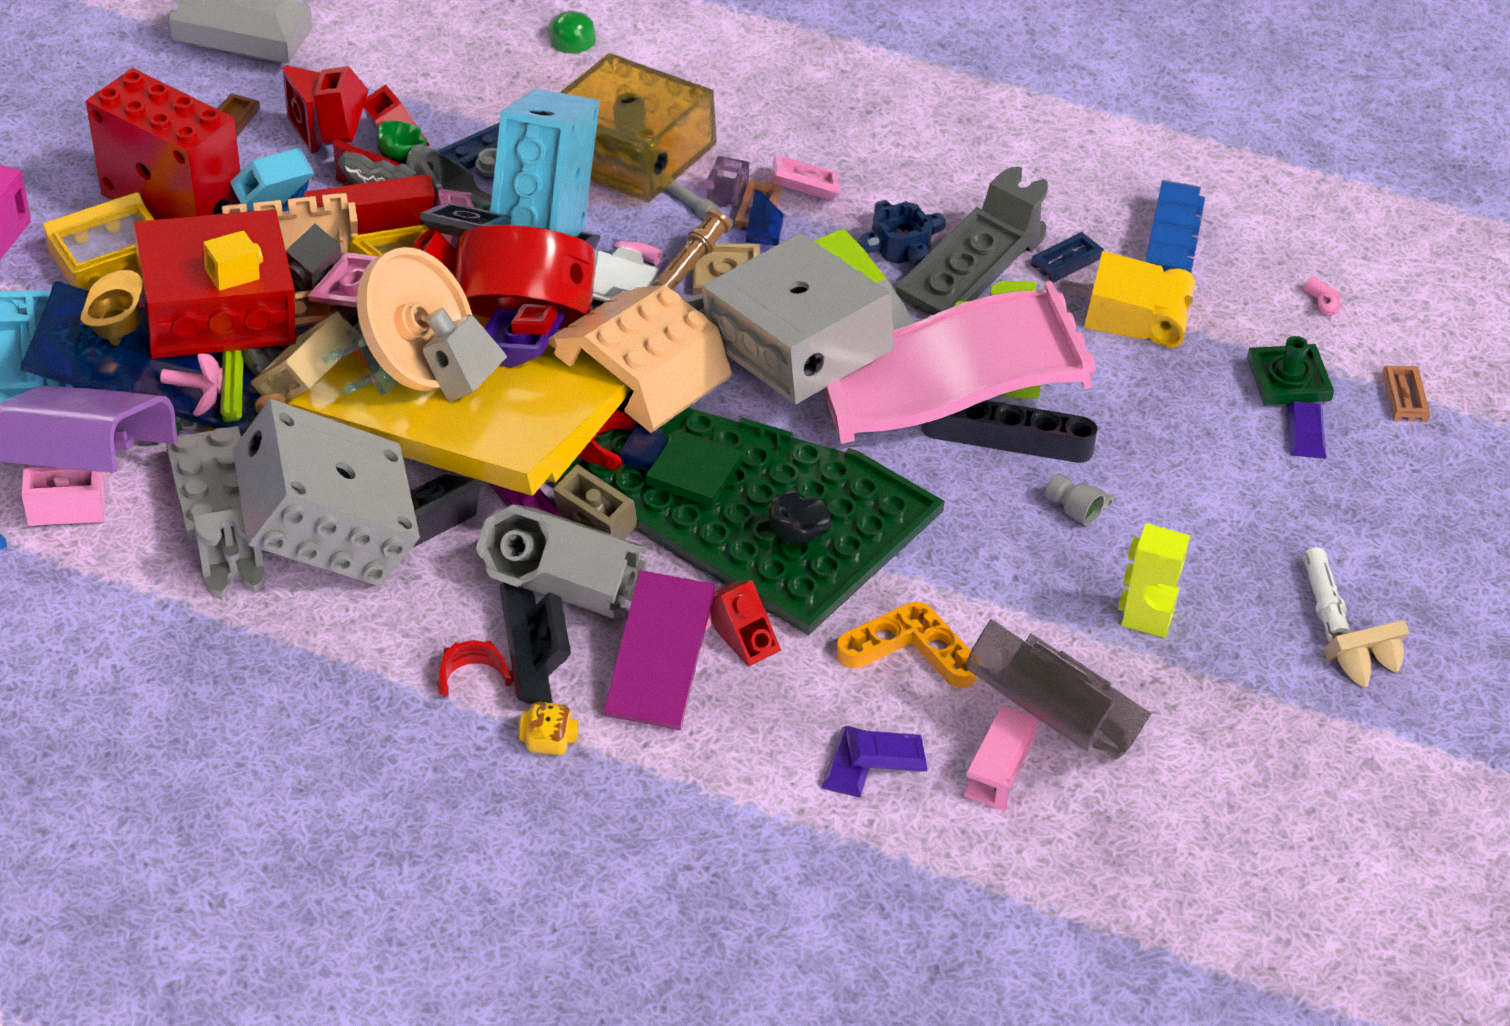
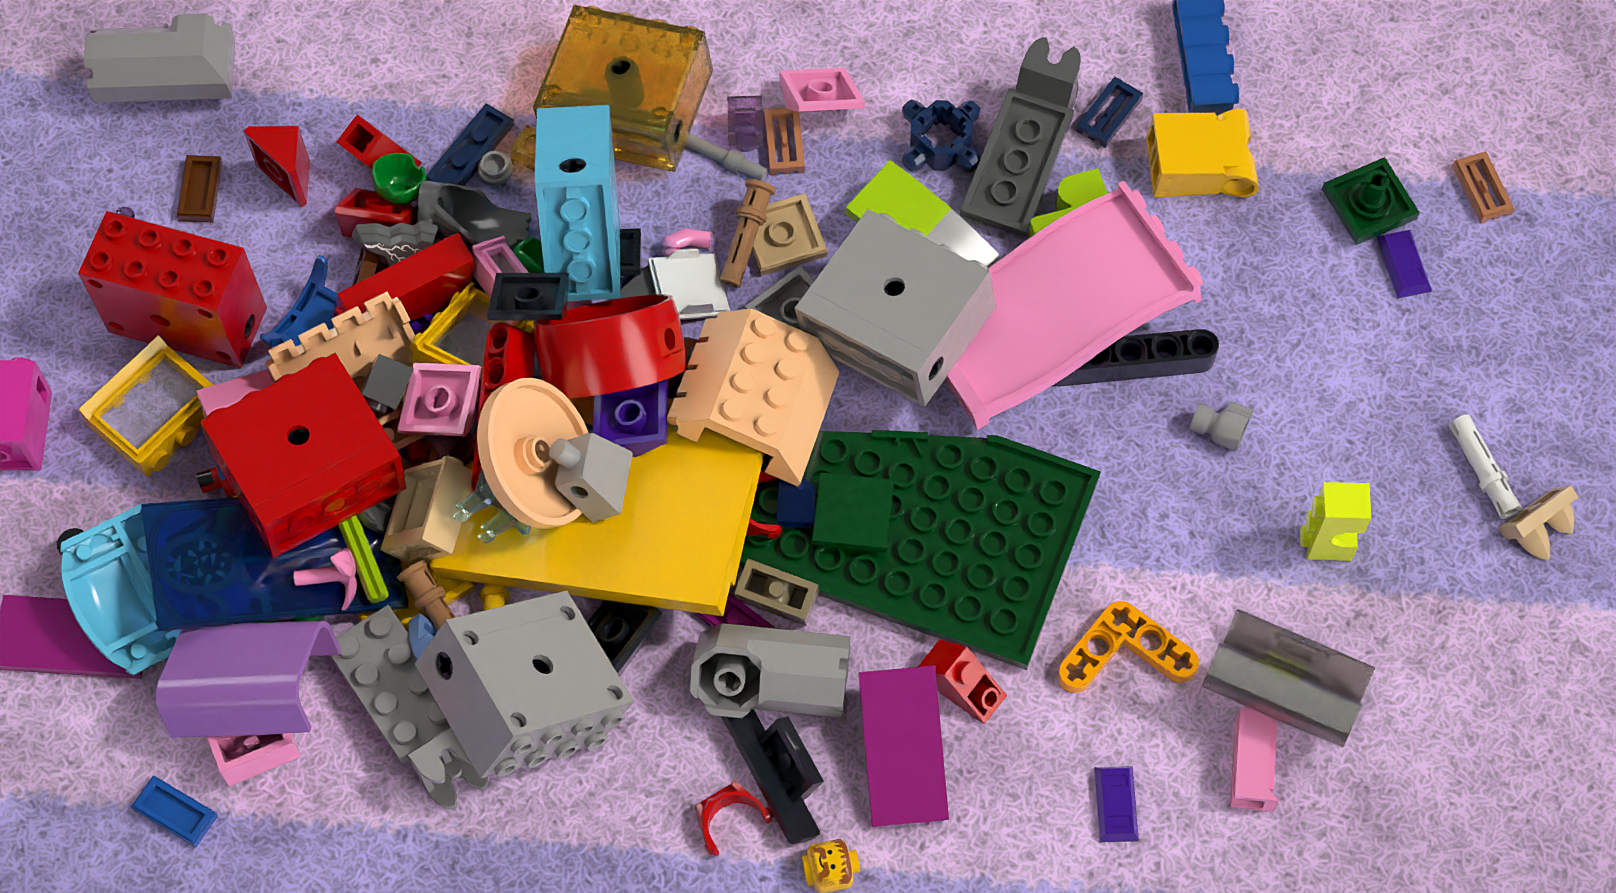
camera: 15 degrees left, 20 degrees up
pearl gold piece [80,270,143,346] -> none
yellow brick [203,231,263,291] -> none
medium azure slope [230,148,315,211] -> none
red slope [313,66,369,146] -> none
red tile [511,304,558,335] -> none
clear blue tile [746,190,784,246] -> none
black hair [768,490,831,545] -> none
dark purple tile [847,730,928,772] -> none
bright pink arm [1304,277,1341,316] -> none

